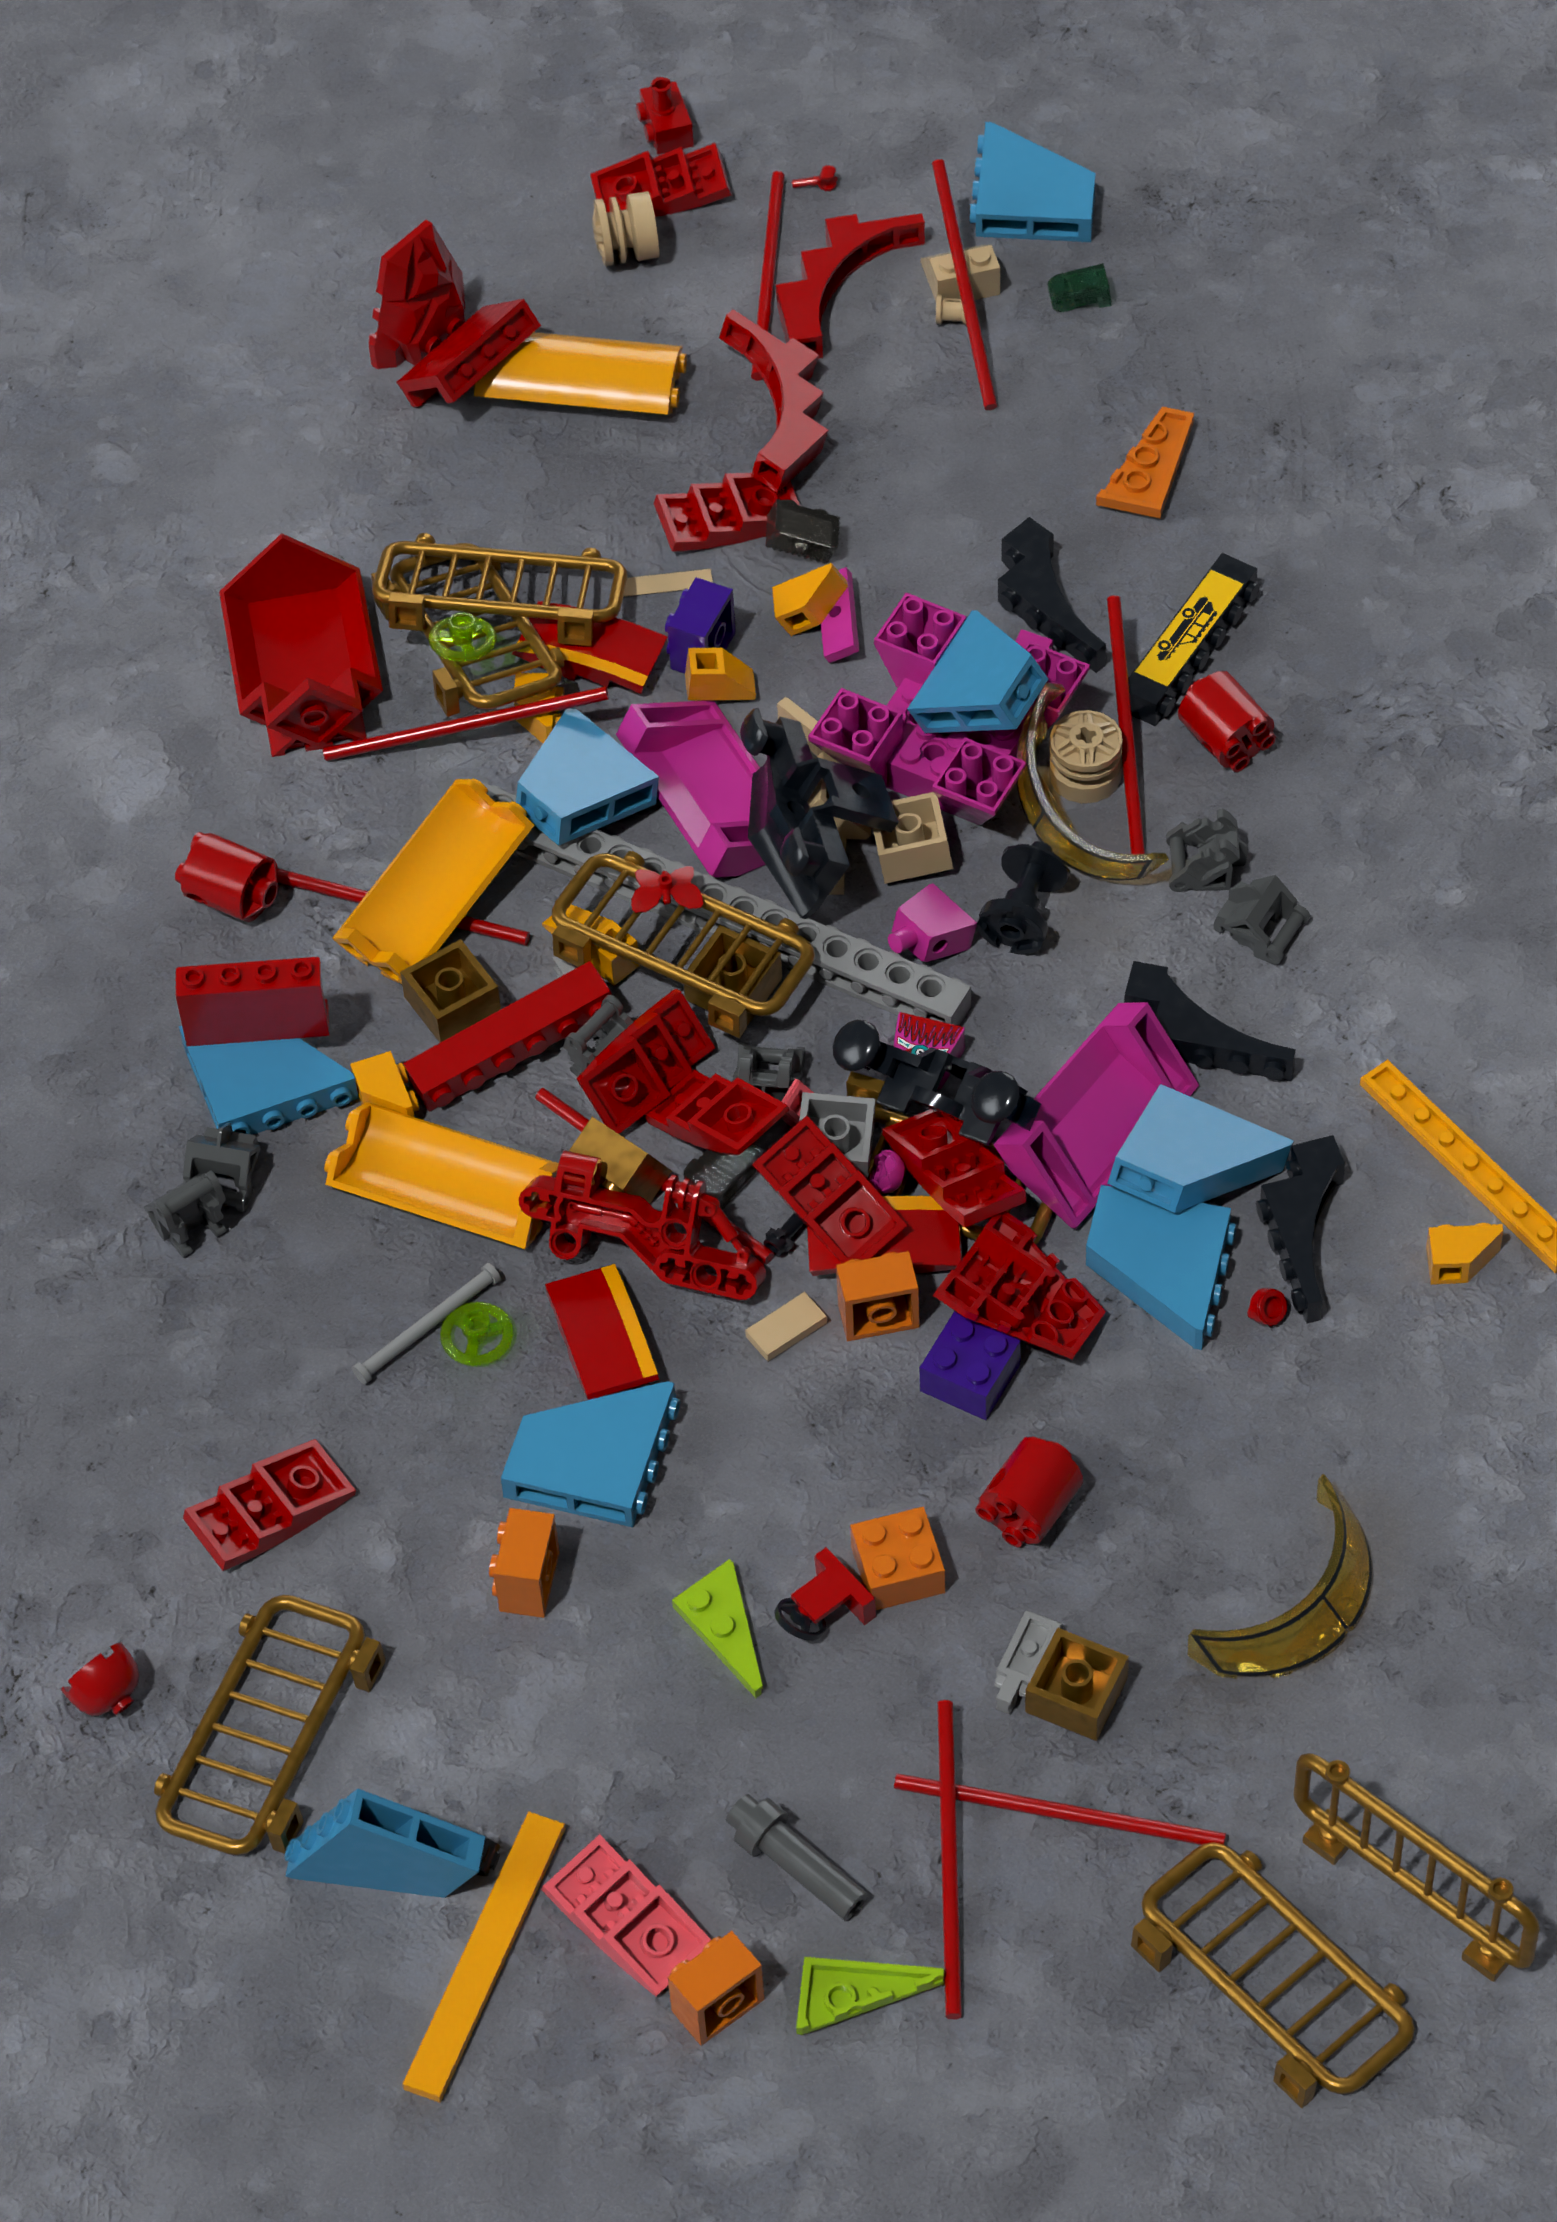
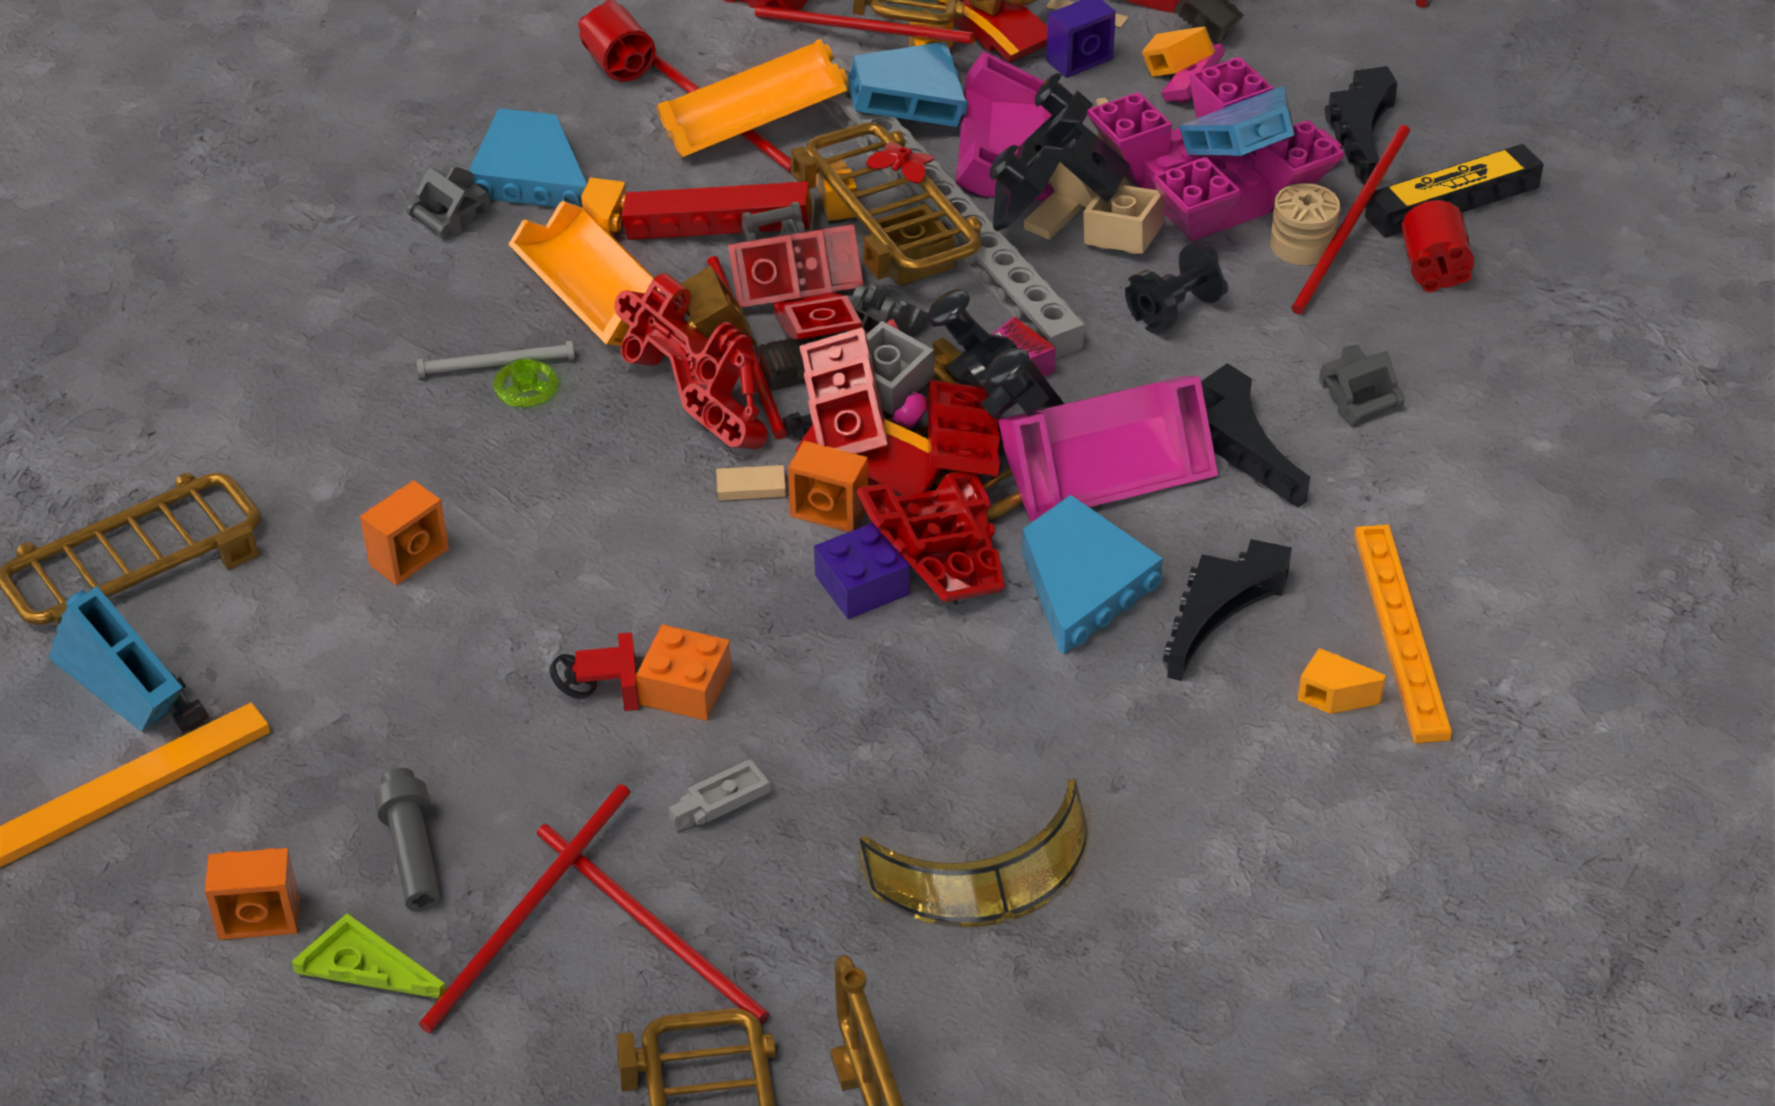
camera: 30 degrees right, 10 degrees down
red cylinder [61,1641,139,1716] -> none
dark grey piece [144,1171,227,1258] -> none
red panel [176,957,330,1046] -> none
red slope [183,1439,356,1571] -> none
pearl gold brick [400,939,501,1043] -> none
dark azure slope [501,1381,680,1527] -> none
coral slope [541,1834,711,1997] -> none
red slope [545,1264,659,1400] -> none
lime wing [672,1559,763,1698] -> none
light orange slope [685,648,756,701] -> none
dark pink torso [888,883,977,962] -> none
red cylinder [975,1437,1083,1547] -> none
clear yellow windscreen [1016,683,1169,881] -> none
pearl gold brick [1025,1627,1129,1741] -> none
orange wing [1096,406,1194,518] -> none
dark azure slope [1107,1084,1294,1213] -> none
dark grey piece [1166,809,1248,892] -> none
red tile [1247,1288,1287,1326] -> none

